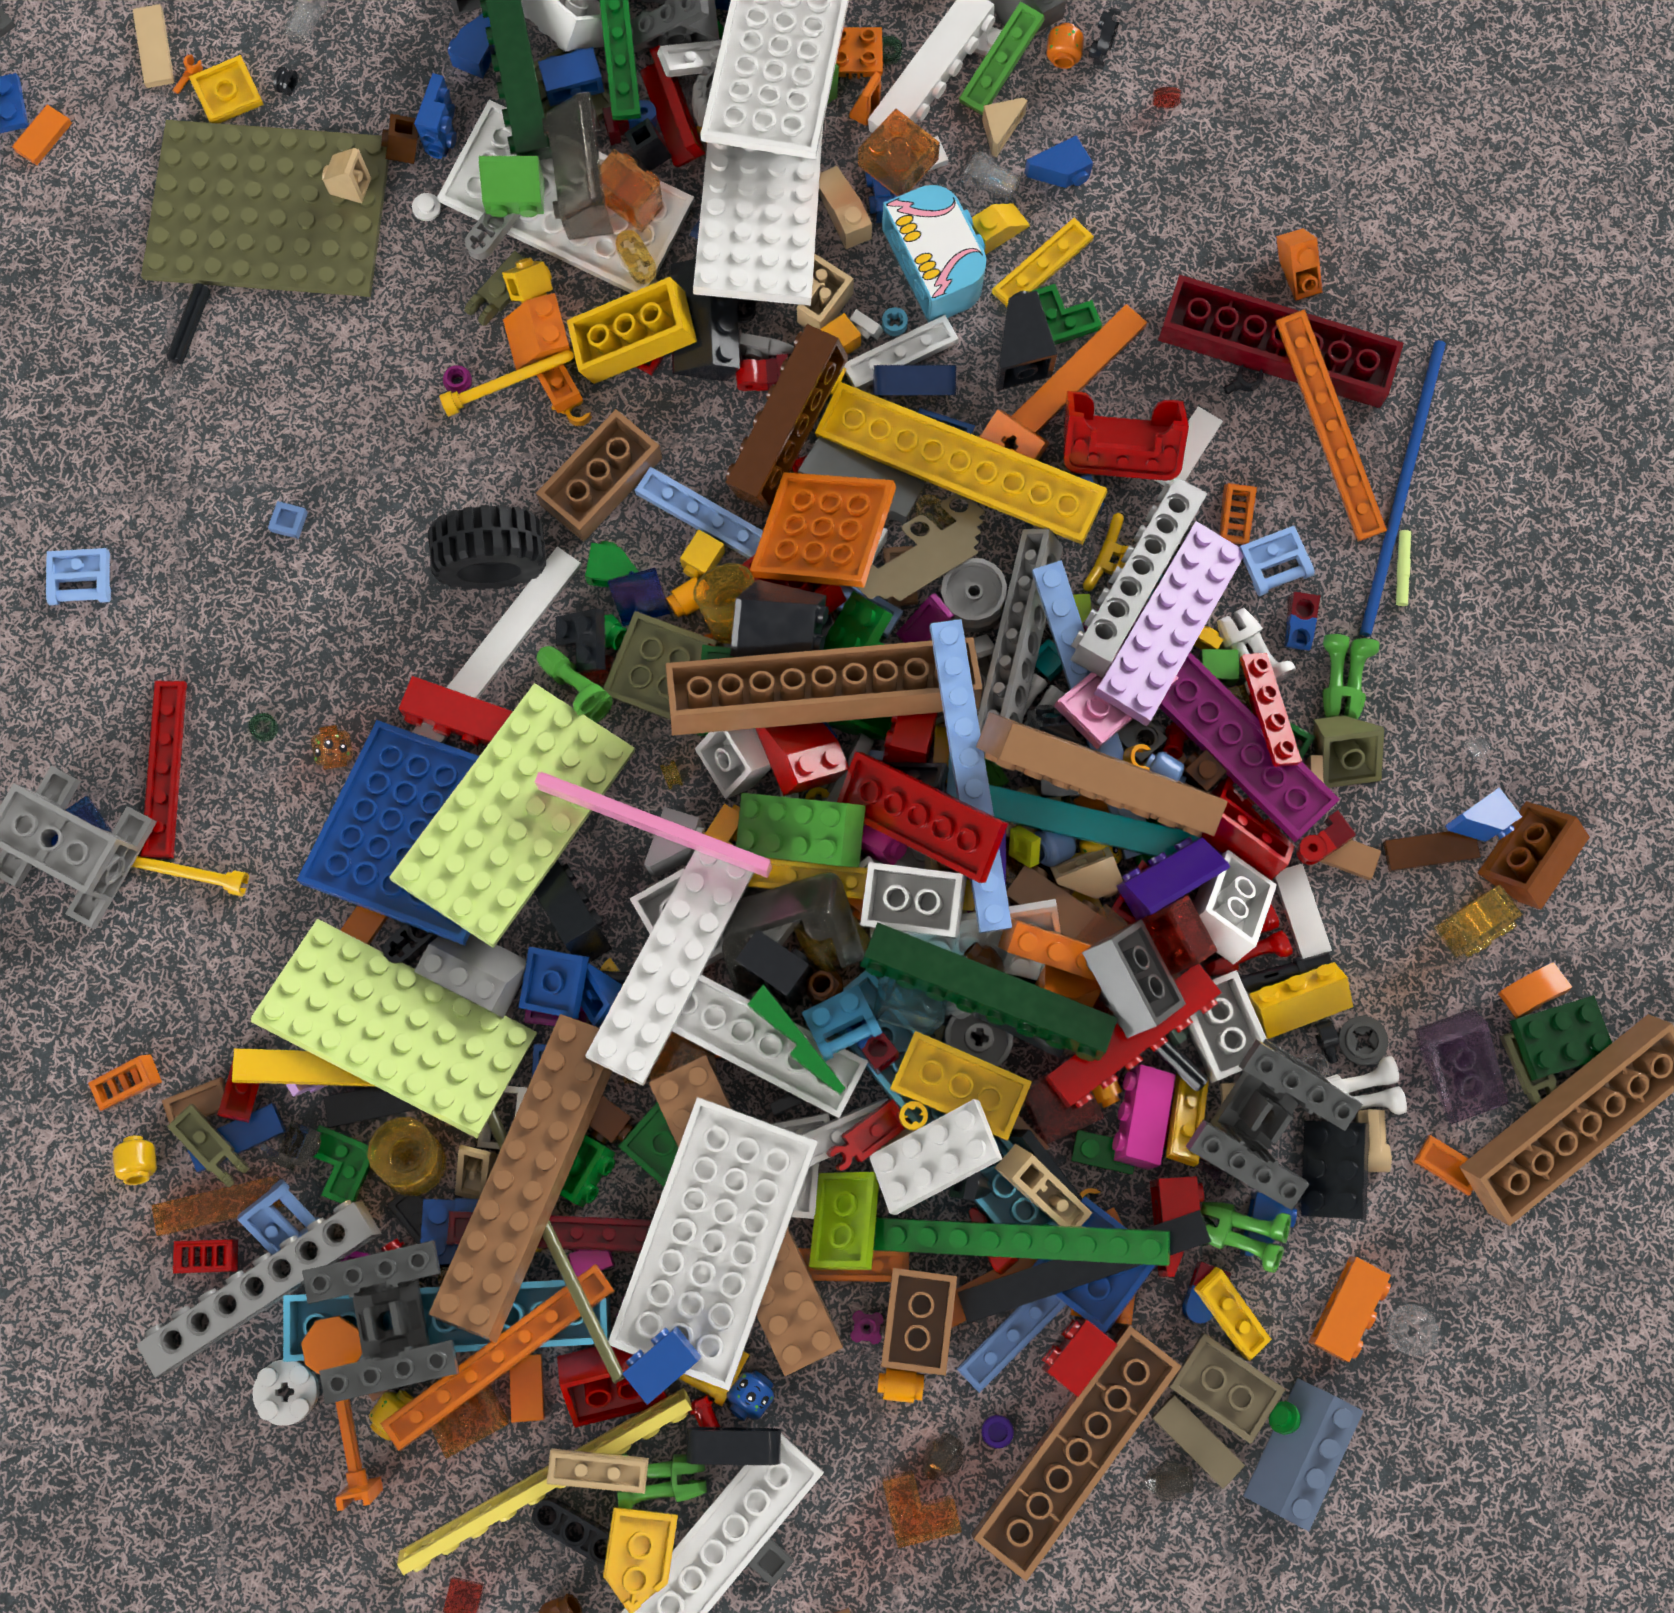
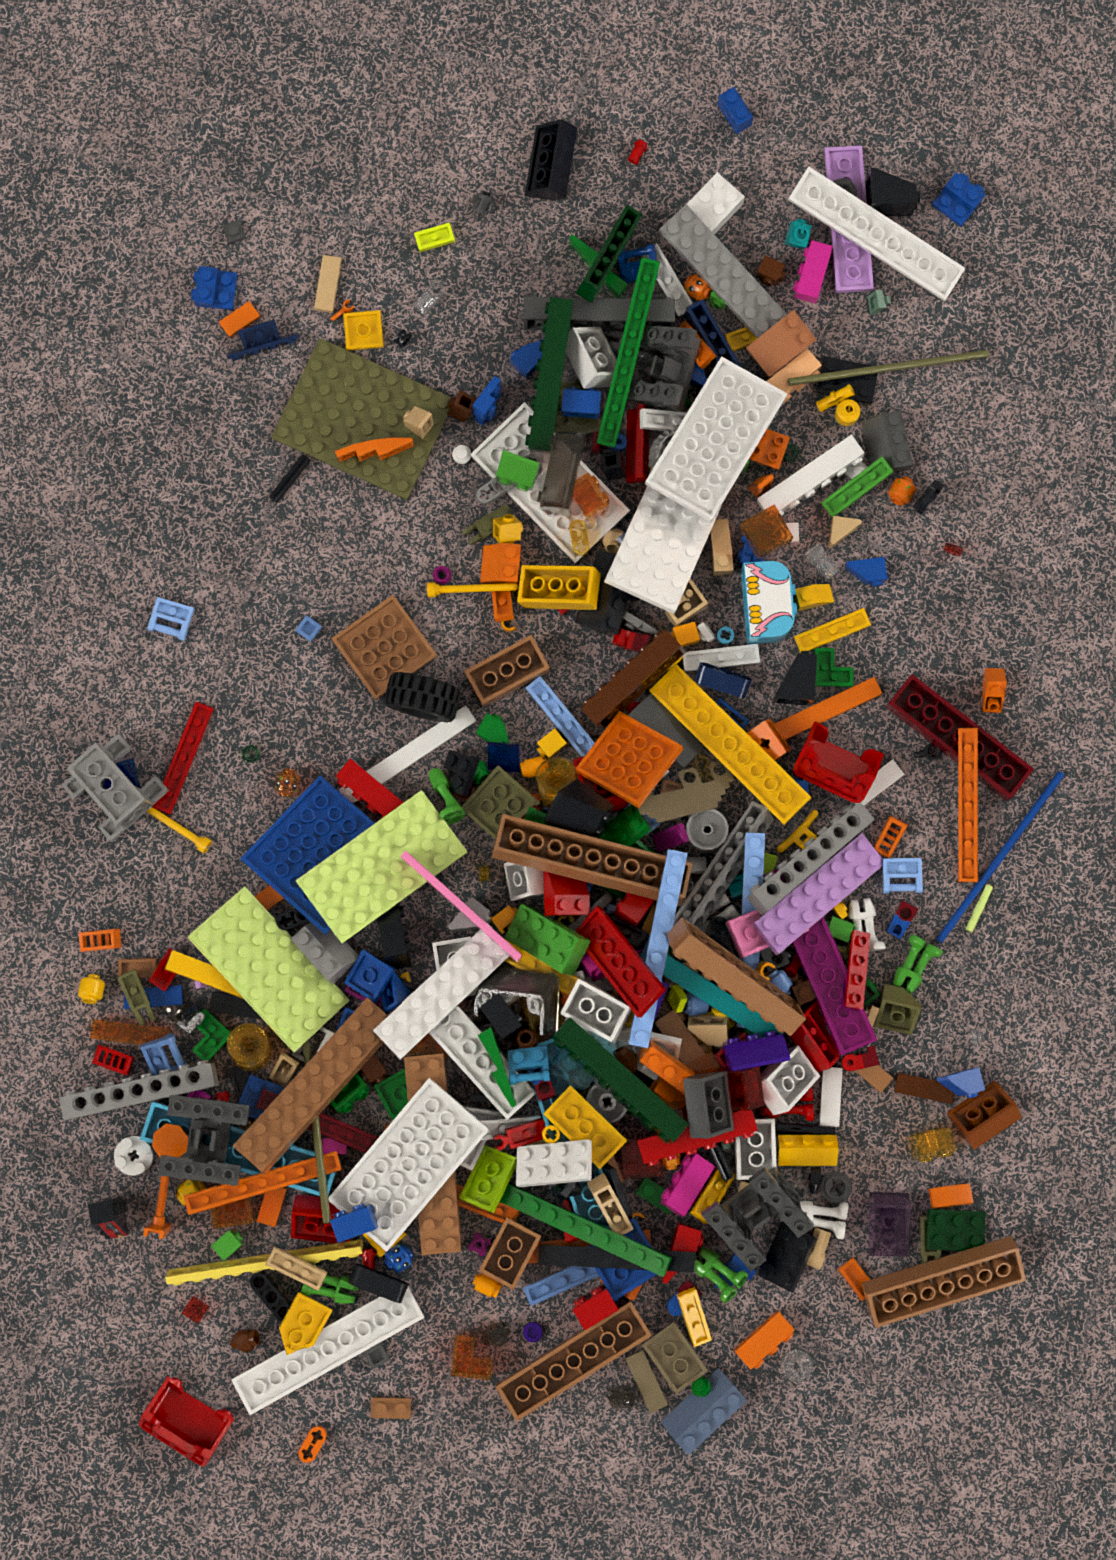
camera: 20 degrees right, 5 degrees up
none -> black wedge [88,1197,129,1240]
none -> bright green brick [211,1229,244,1261]
none -> dark blue bracket [226,319,300,361]
none -> medium nougat plate [331,595,438,700]
none -> orange slope [335,438,414,463]
none -> tan rock [602,528,624,554]

